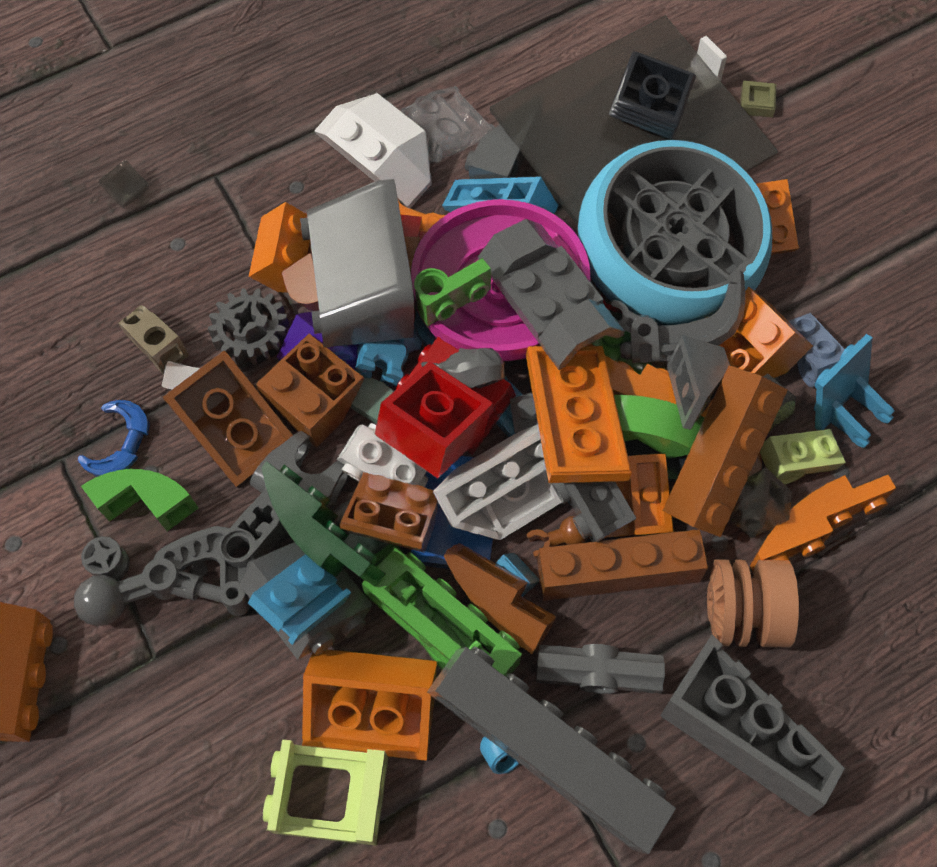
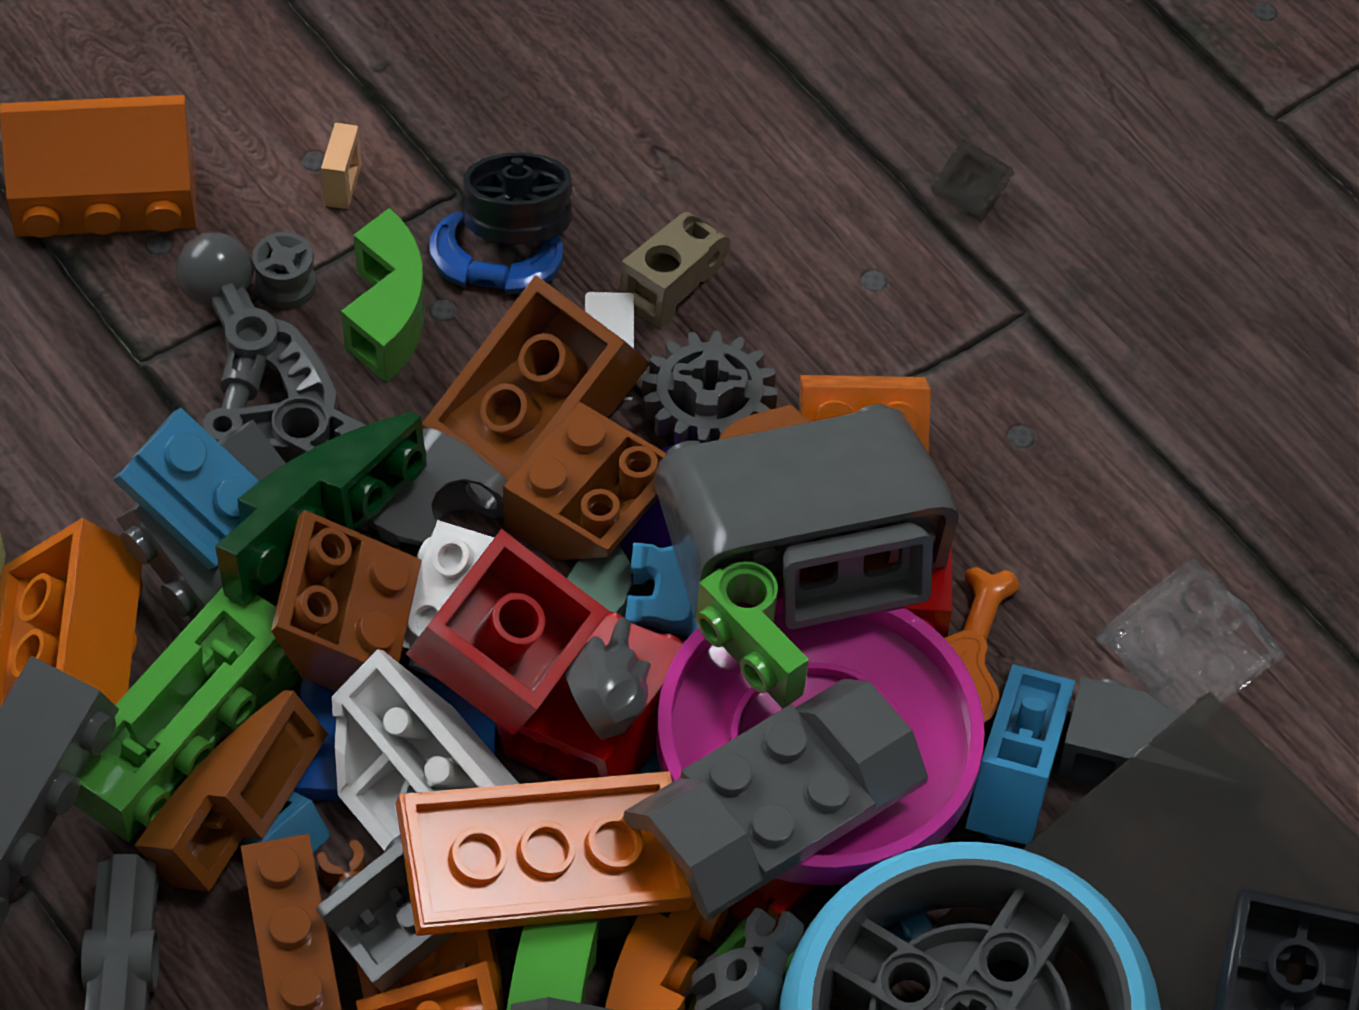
camera: 80 degrees right, 10 degrees down
white wedge [314,93,432,208] -> none
none -> light nougat tile [321,122,362,210]
none -> black wheel [463,152,572,245]
none -> dark grey piece [783,522,933,629]

